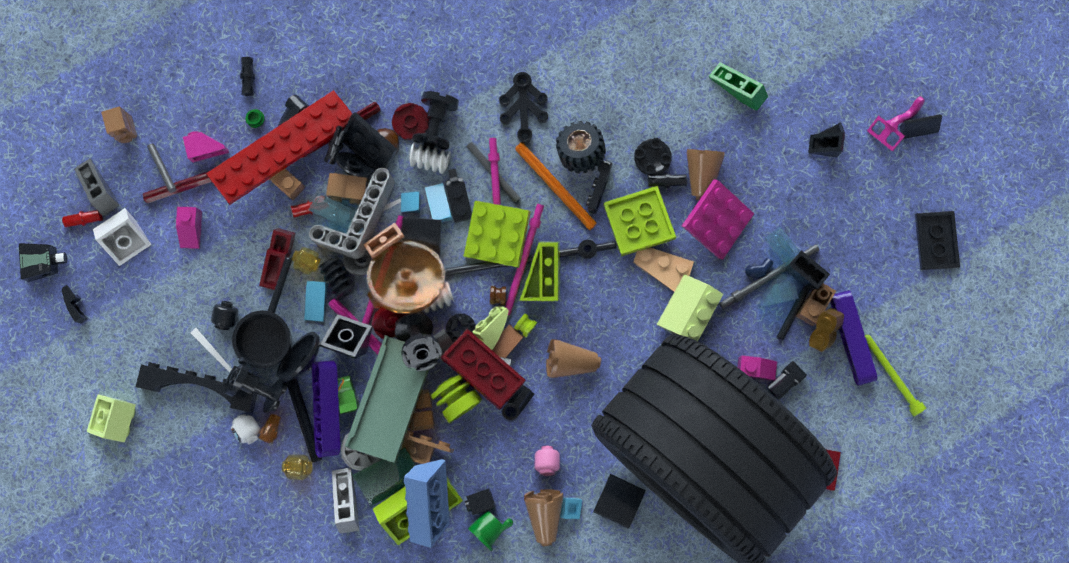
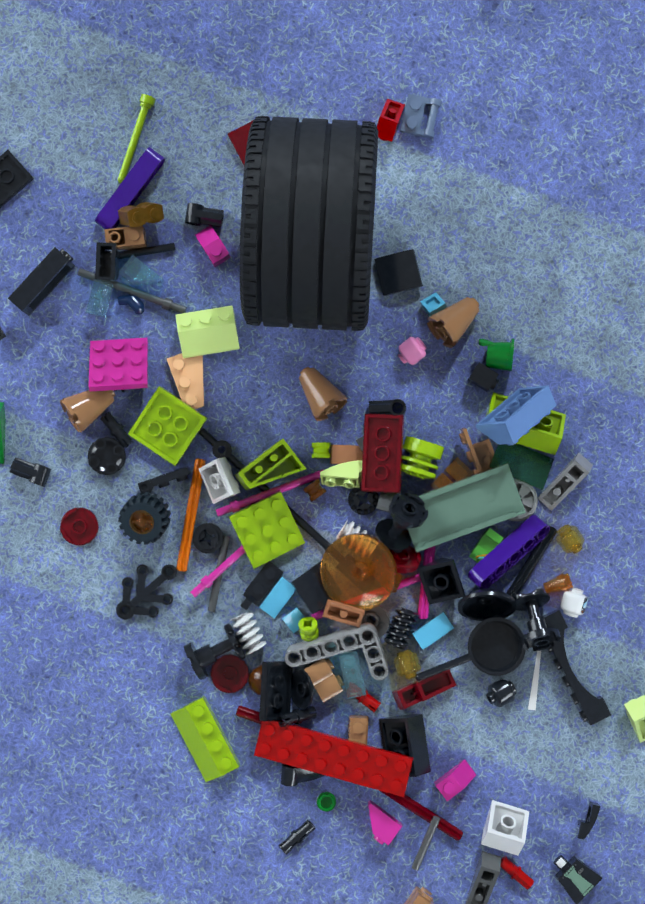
camera: 130 degrees left, 5 degrees up
none -> black window [8,247,75,316]
none -> black piece [10,457,51,487]
none -> dark red tile [60,507,99,545]
none -> lime slope [170,695,240,782]
none -> black gear [193,523,223,554]
none -> white slope [199,457,240,504]
none -> lime wheel [298,617,319,641]
none -> black slope [379,714,431,777]

